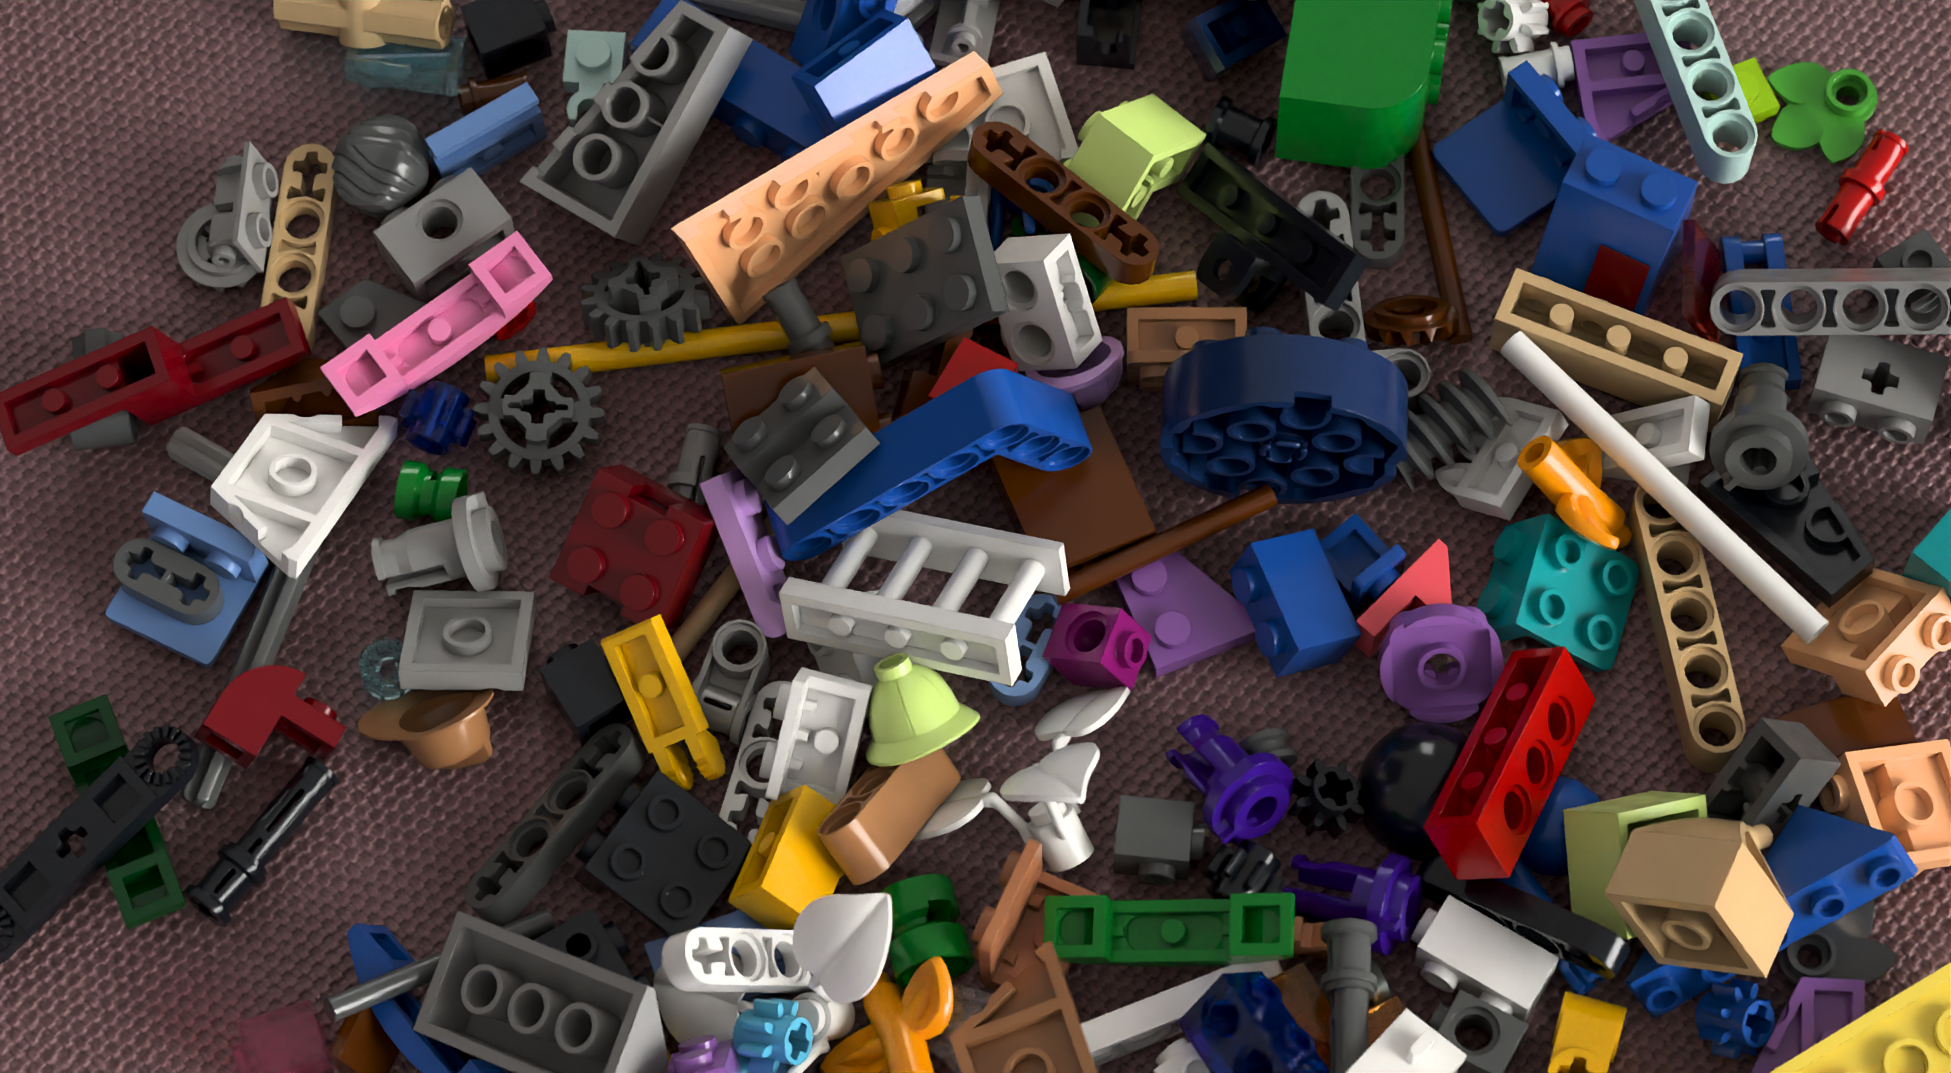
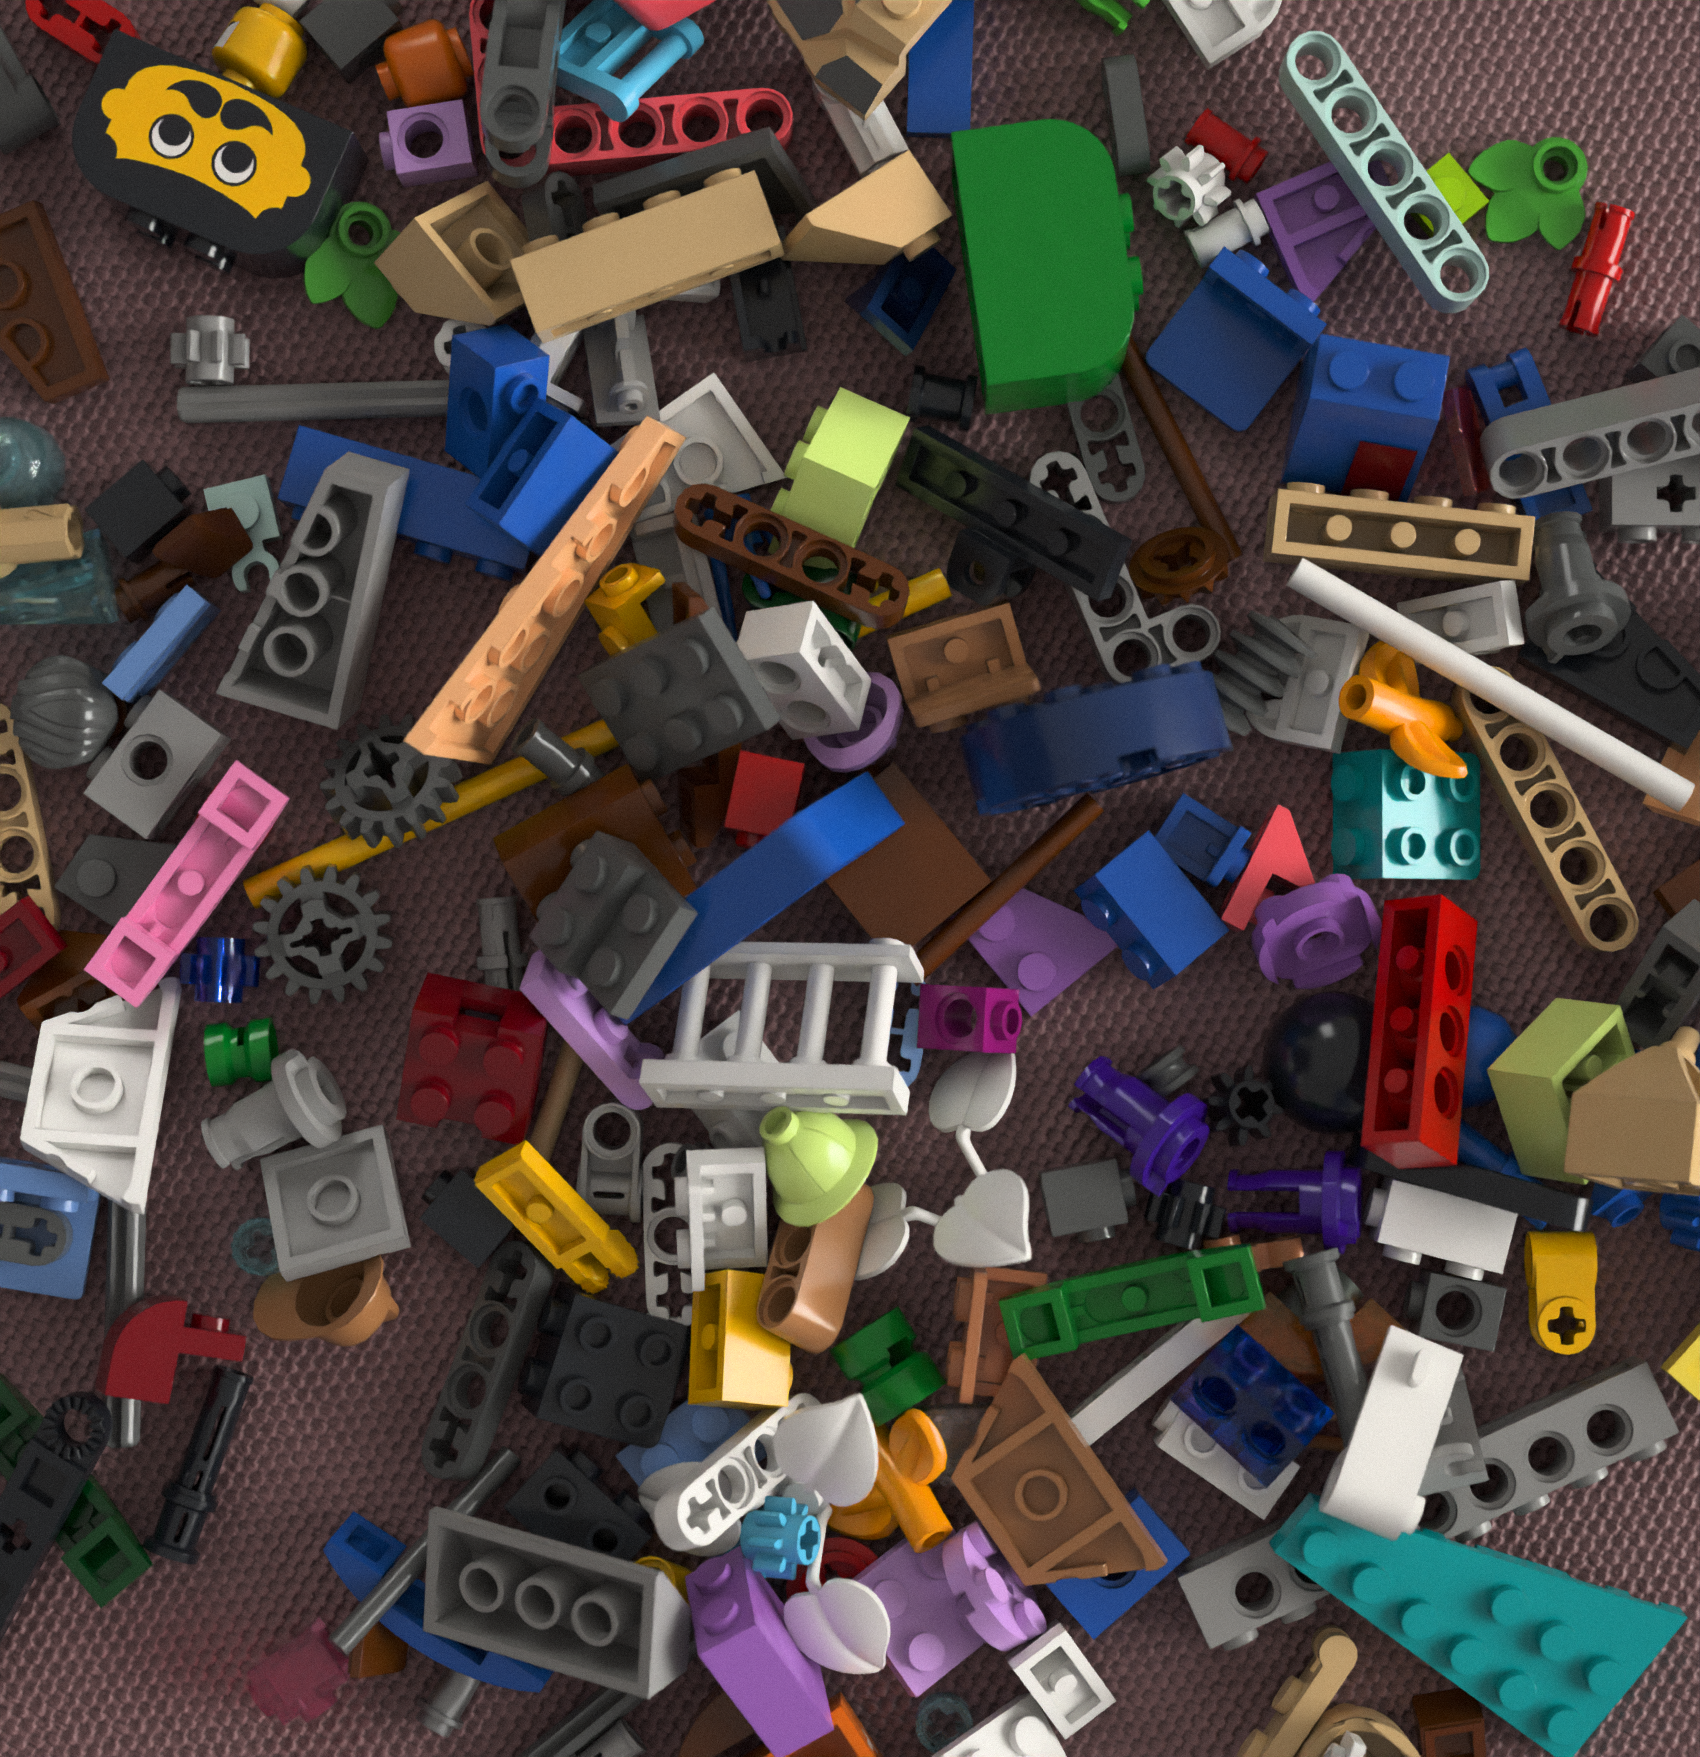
camera: 25 degrees left, 20 degrees up
none -> reddish brown slope [152,507,253,578]

